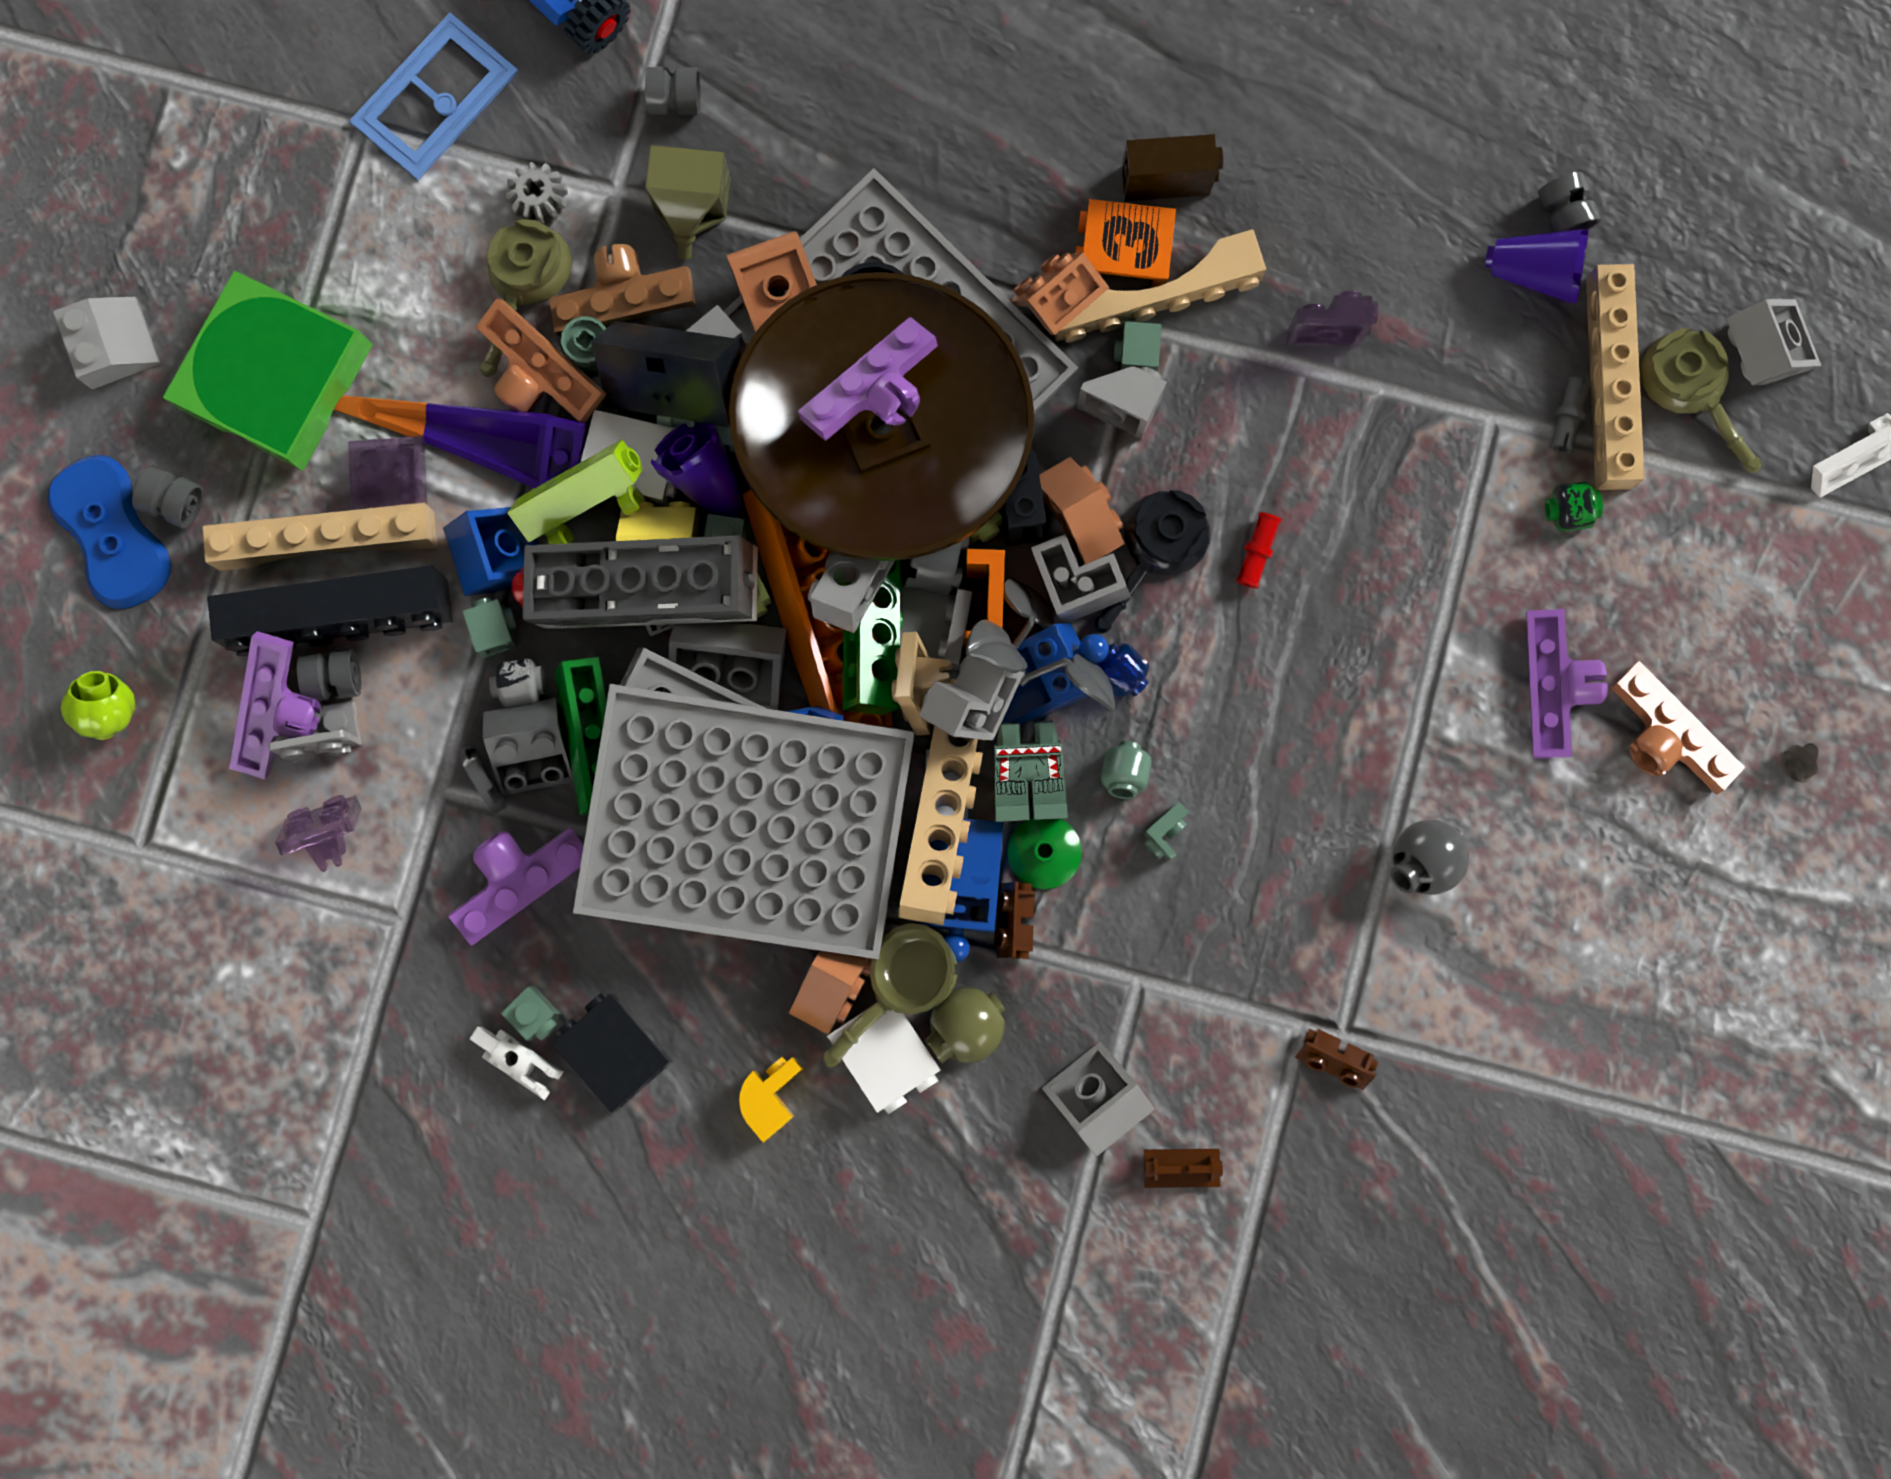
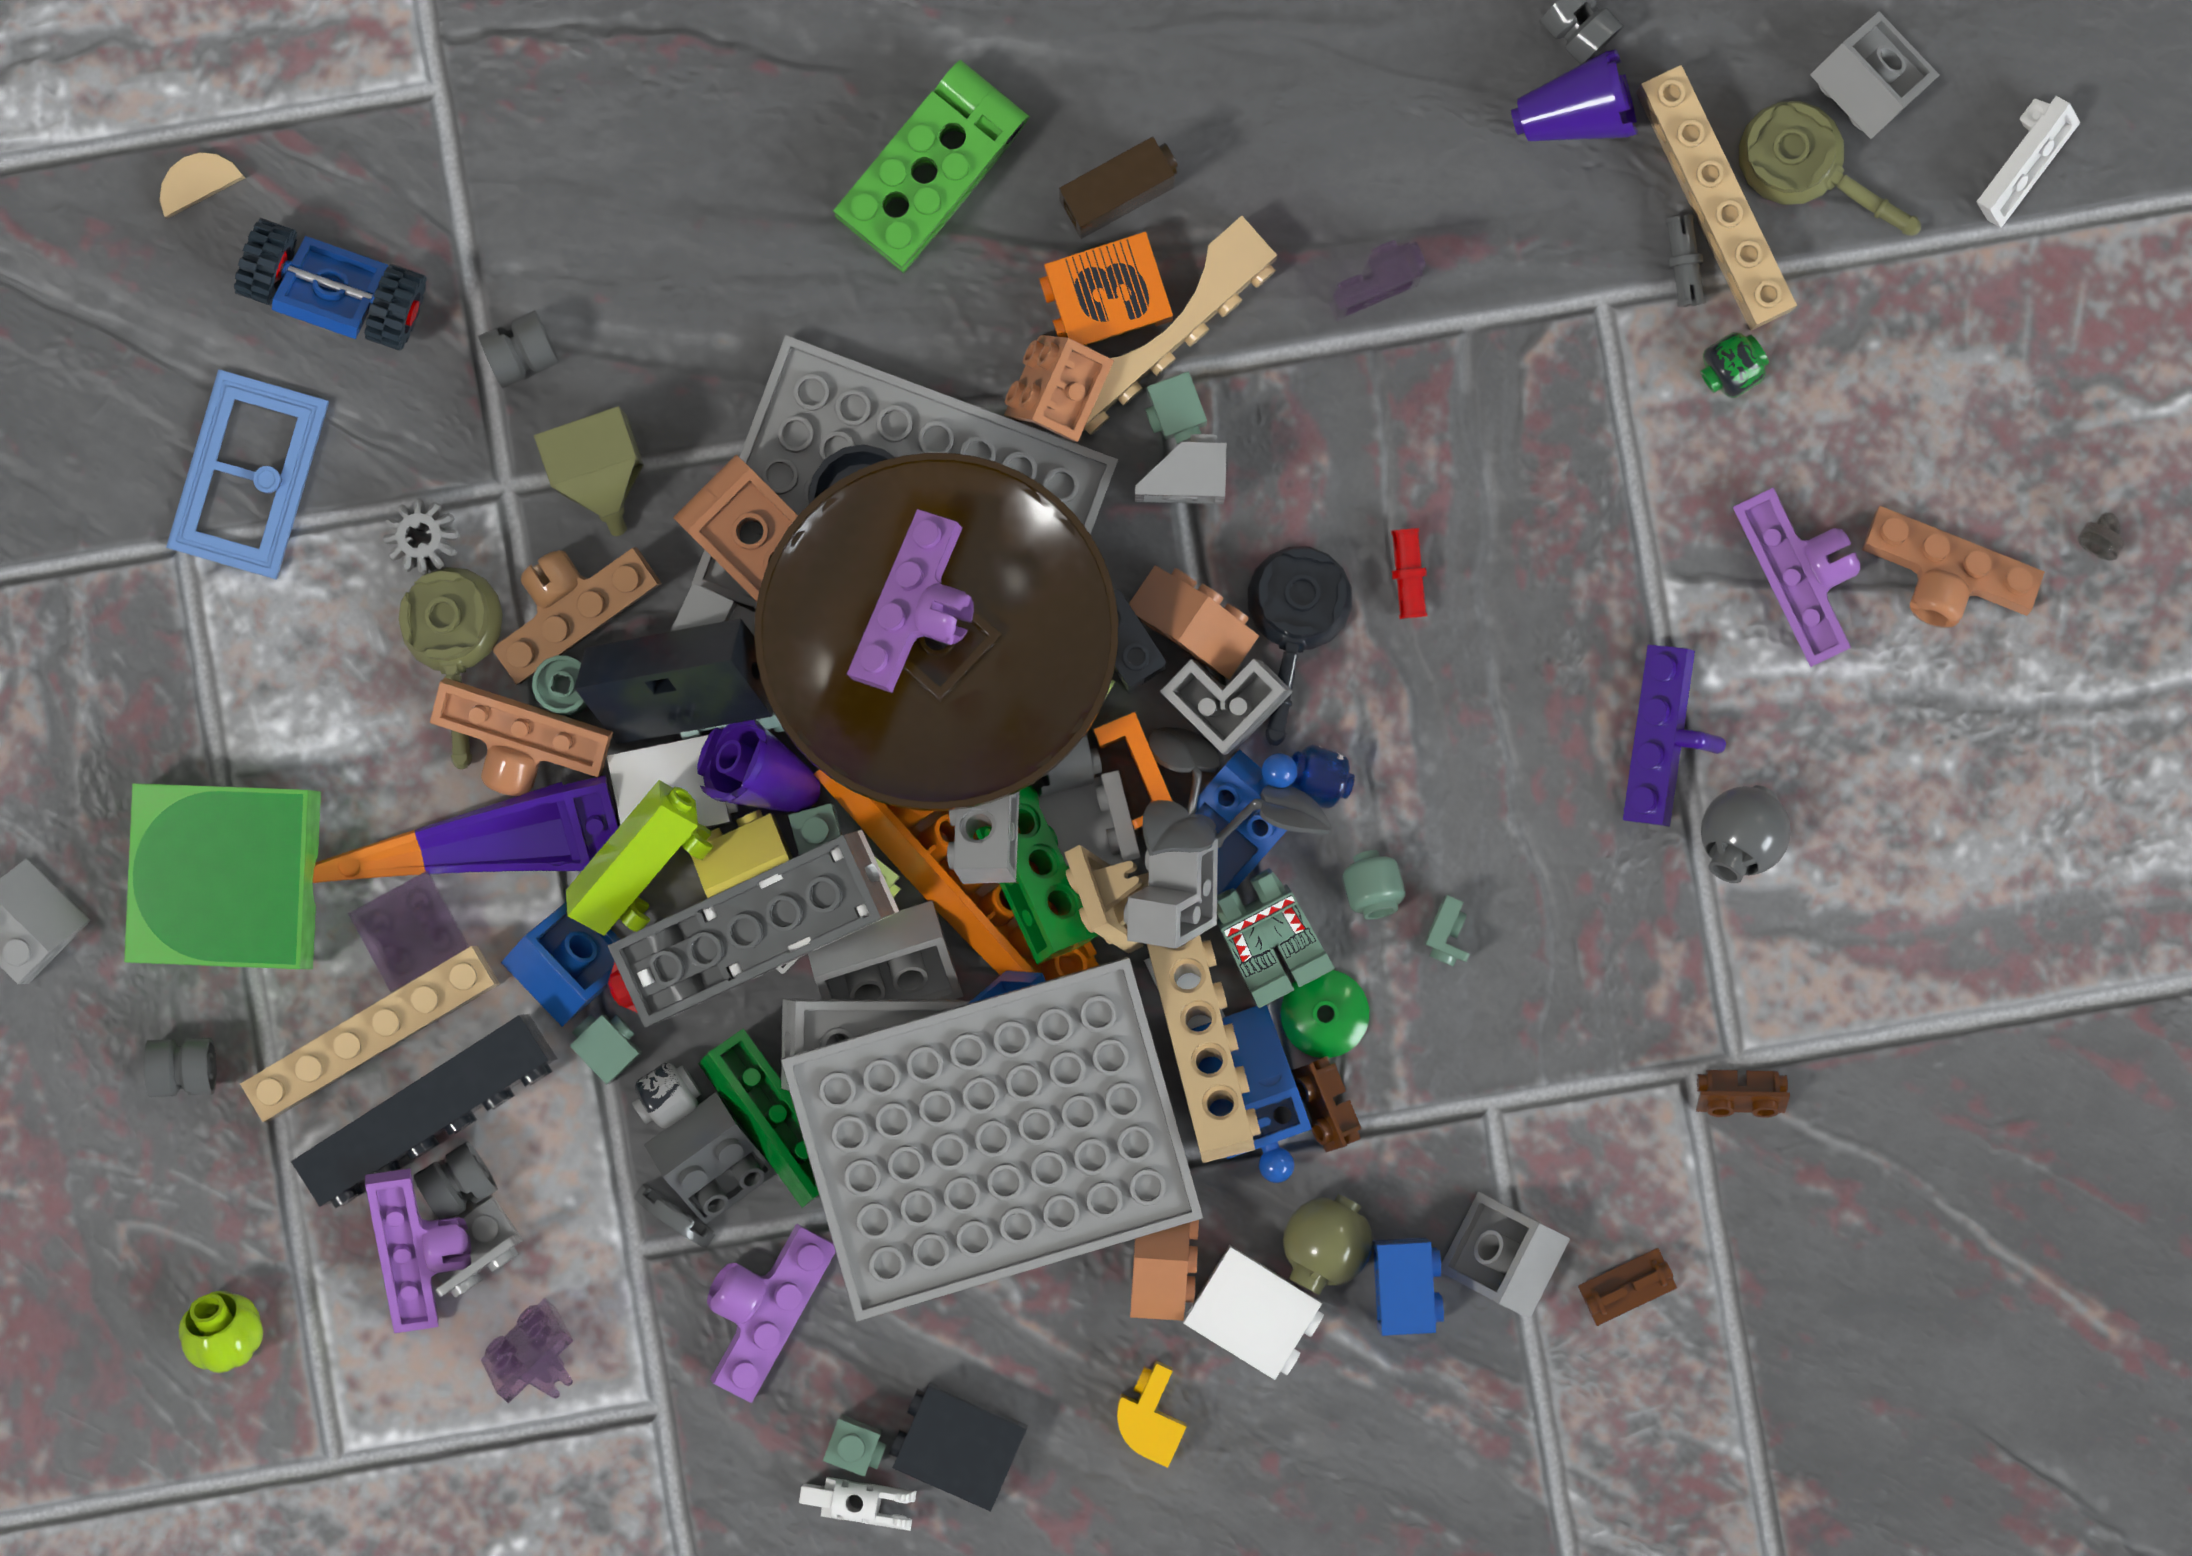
camera: 20 degrees left, 5 degrees up
blue plate [47,455,171,609] -> none
olive piece [823,923,957,1067] -> none
none -> bright green hinge [833,60,1030,274]
none -> blue brick [1373,1237,1444,1336]
none -> dark purple plate [1623,645,1726,827]

